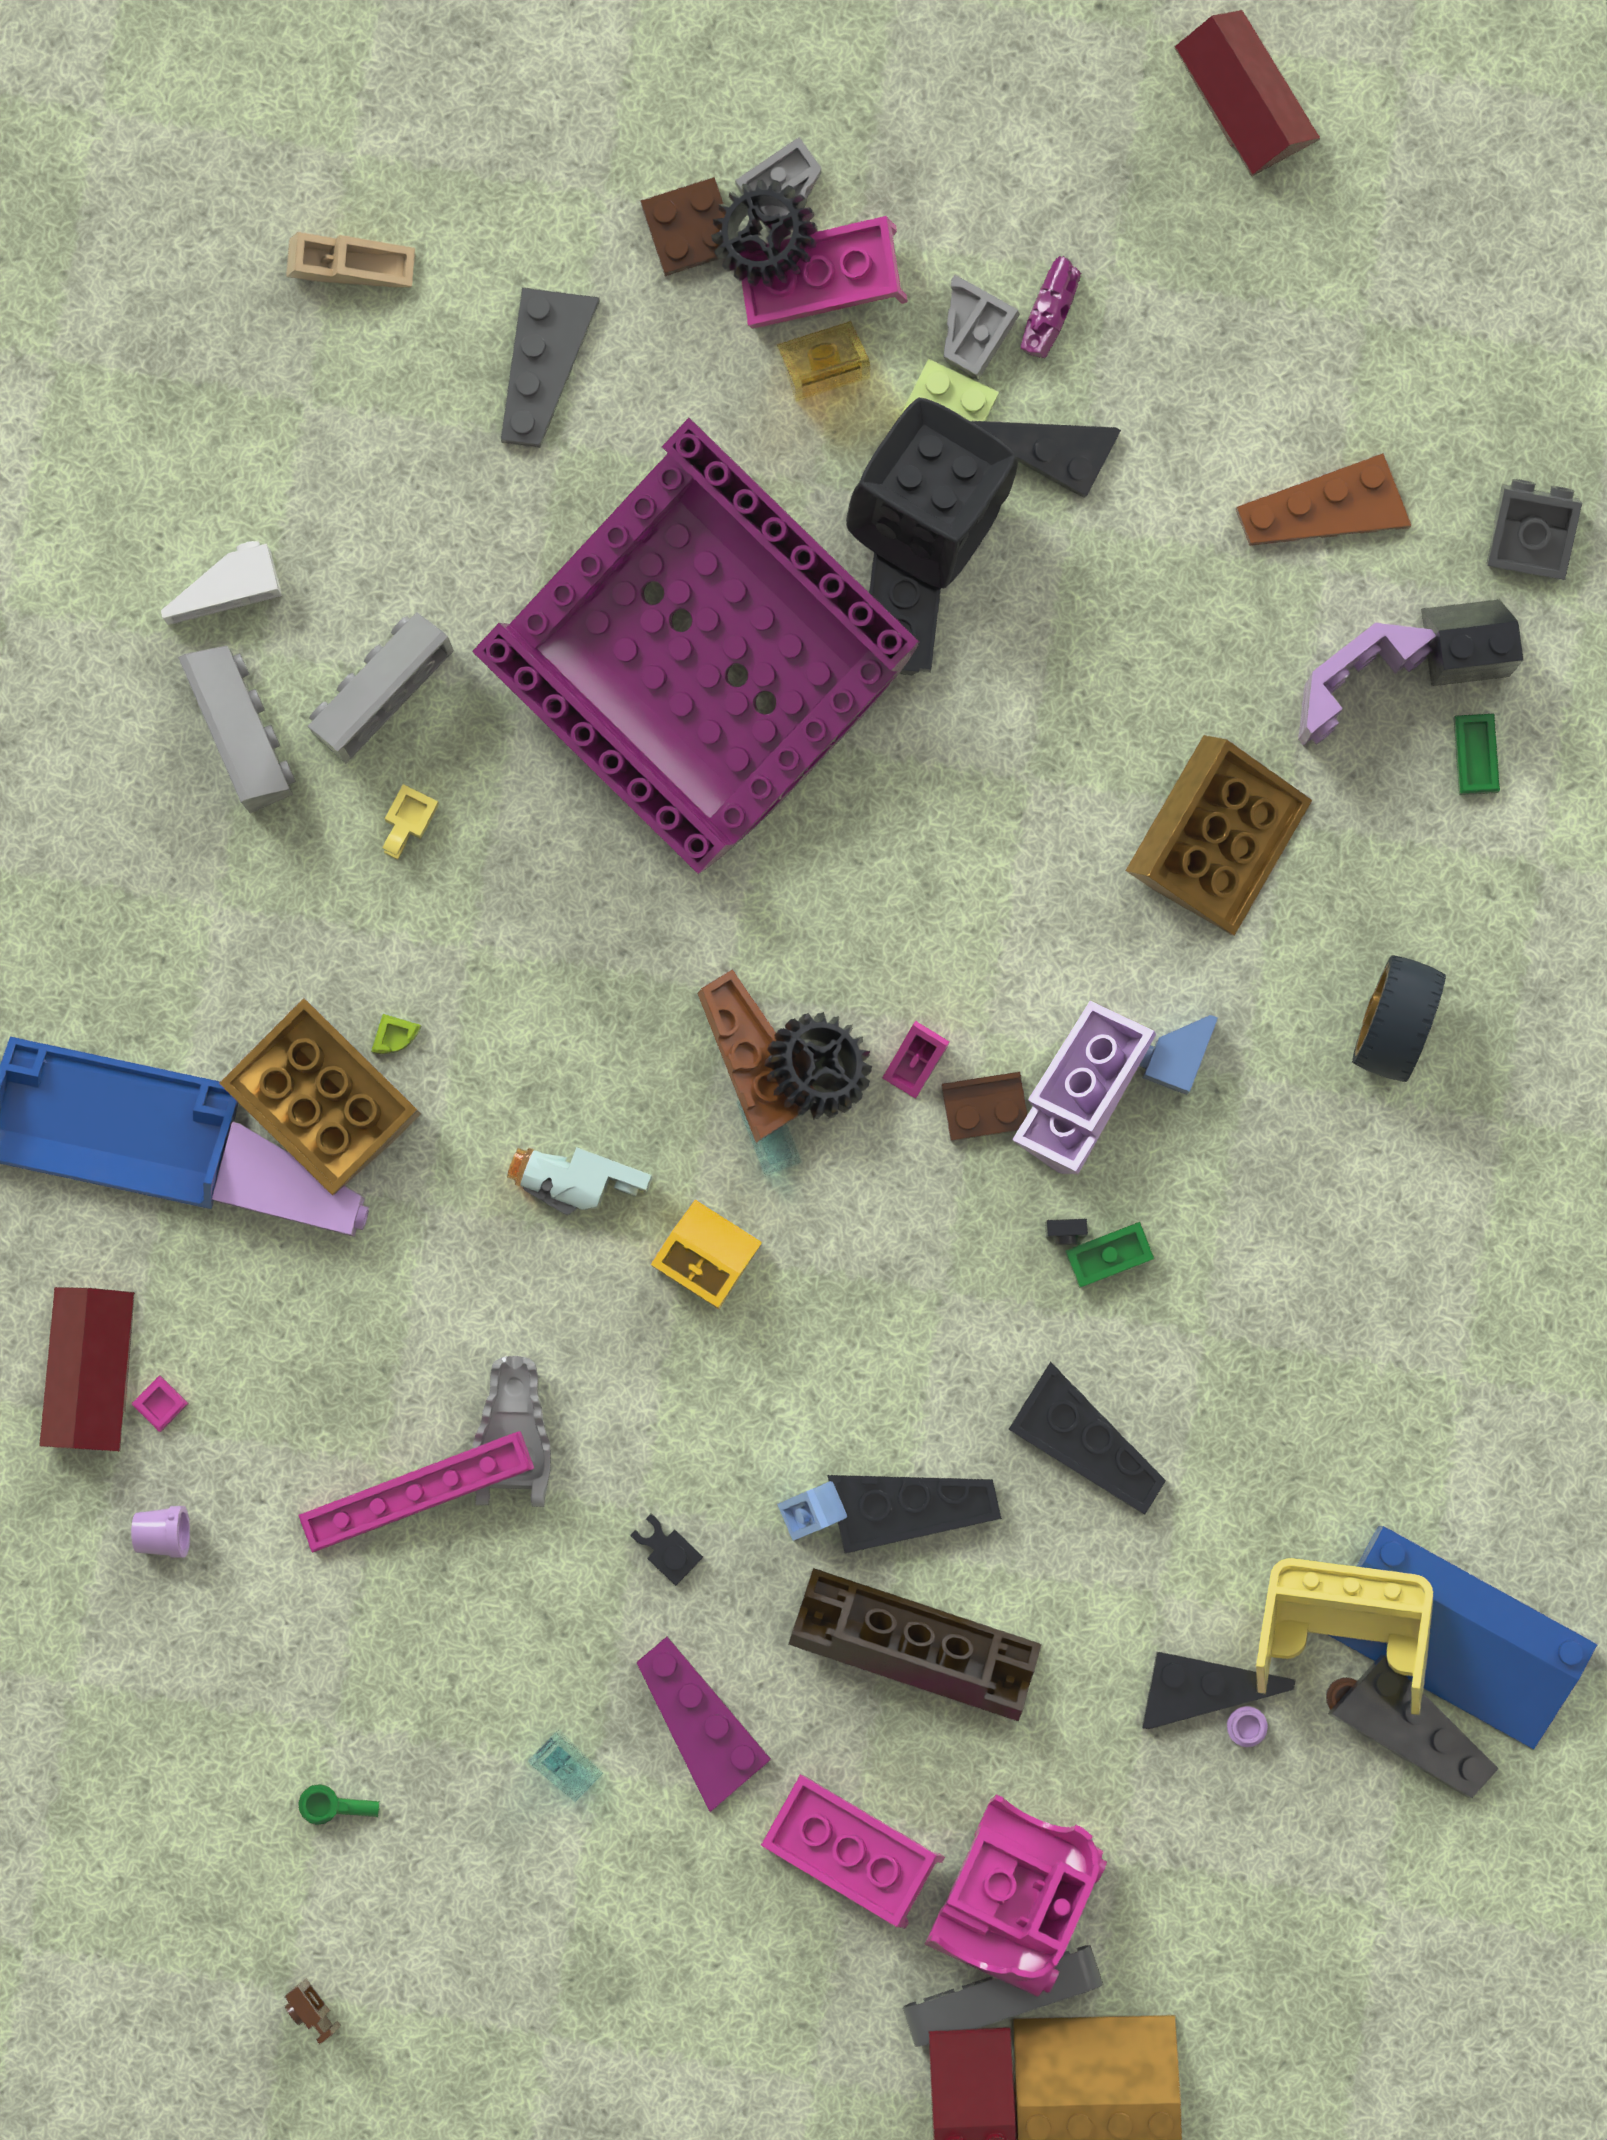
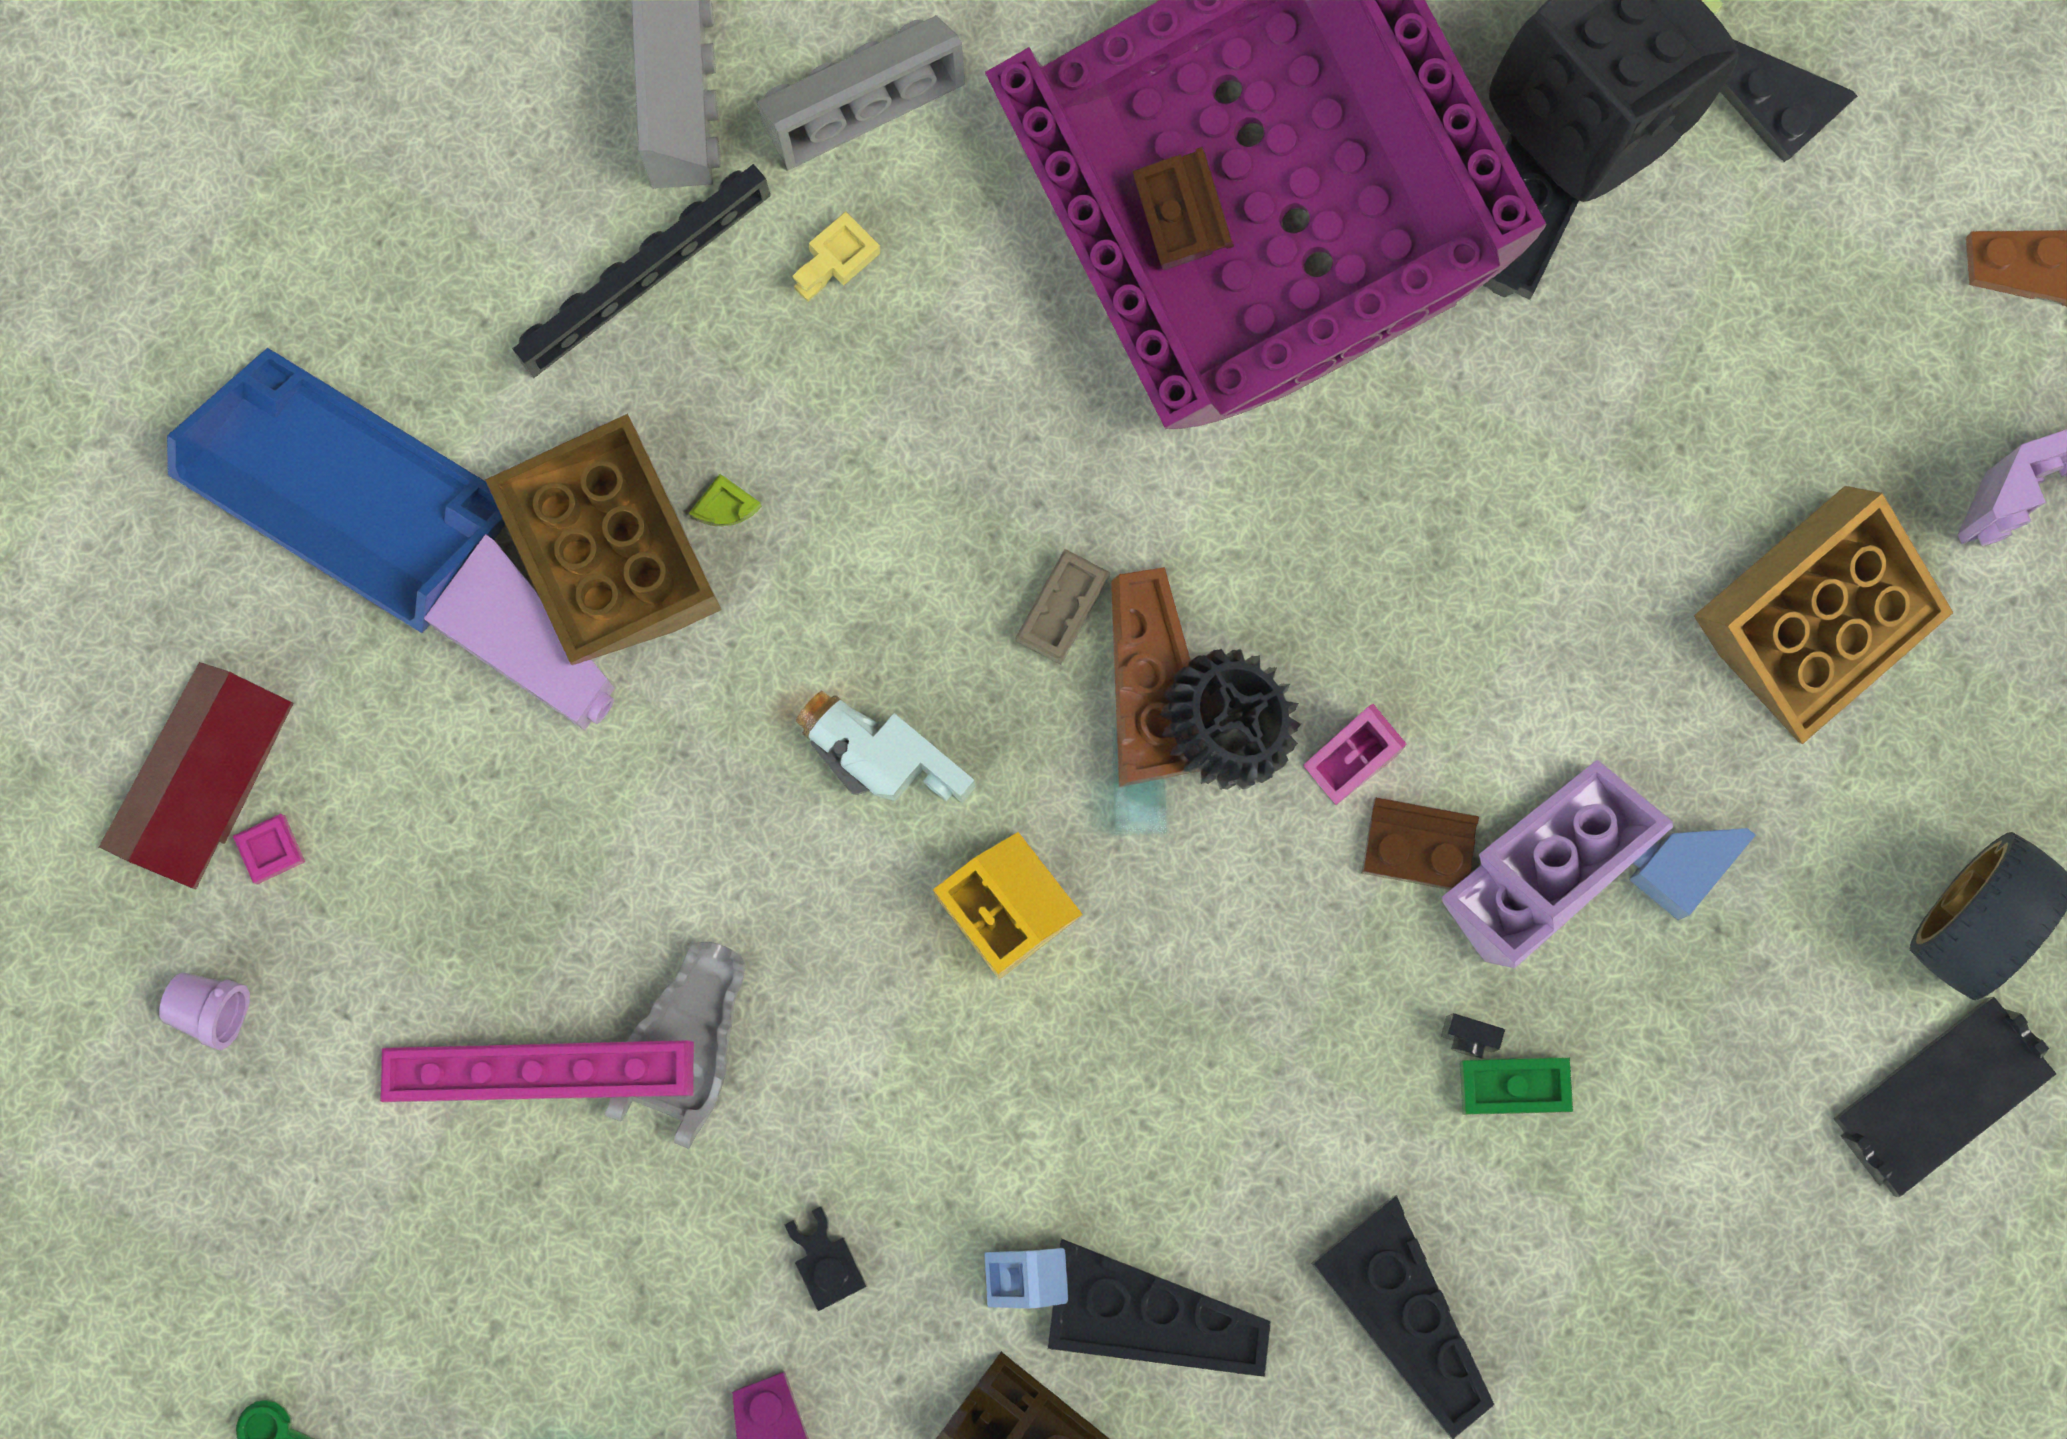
camera: 20 degrees right, 5 degrees down
none -> black plate [512,163,771,378]
none -> dark tan plate [1015,549,1110,665]
none -> reddish brown plate [1132,146,1234,271]
none -> black brick [1833,997,2056,1197]

